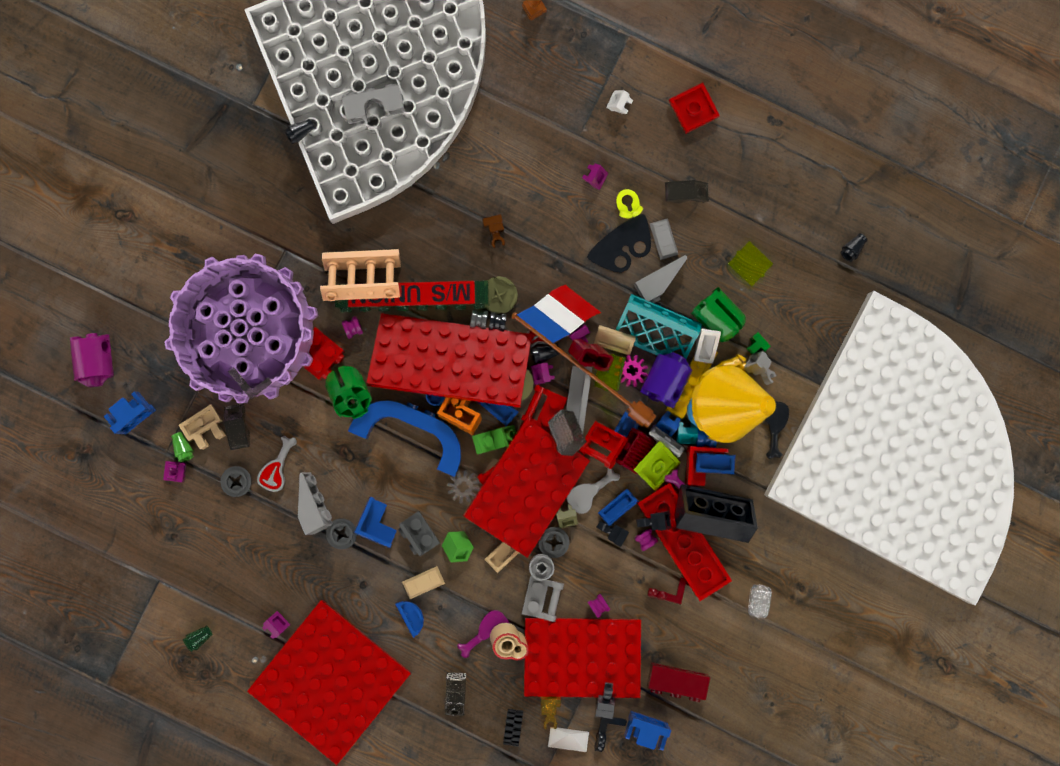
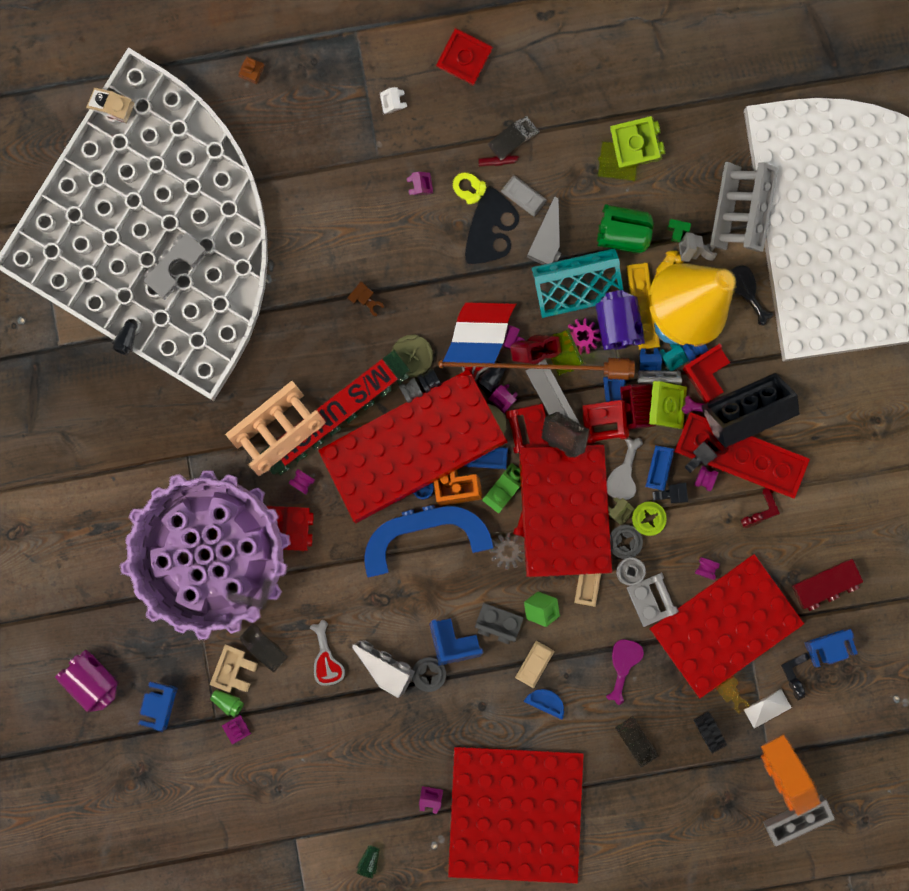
camera: 30 degrees left, 0 degrees up
dark grey gear [220,466,252,497] -> none
green cylinder [325,366,372,419] -> none
tan piece [490,623,529,660] -> none
tan tile [594,325,636,355] -> none
black piece [595,682,615,719] -> none
white slope [694,329,721,364] -> none
blue tile [696,453,735,474] -> none
clear gear [748,584,772,618] -> none
black cone [840,233,868,262] -> none
none -> dark red piece [478,155,519,167]
none -> lime plate [610,116,665,169]
none -> lime gear [632,502,667,536]
none -> light grey fence [710,162,778,252]

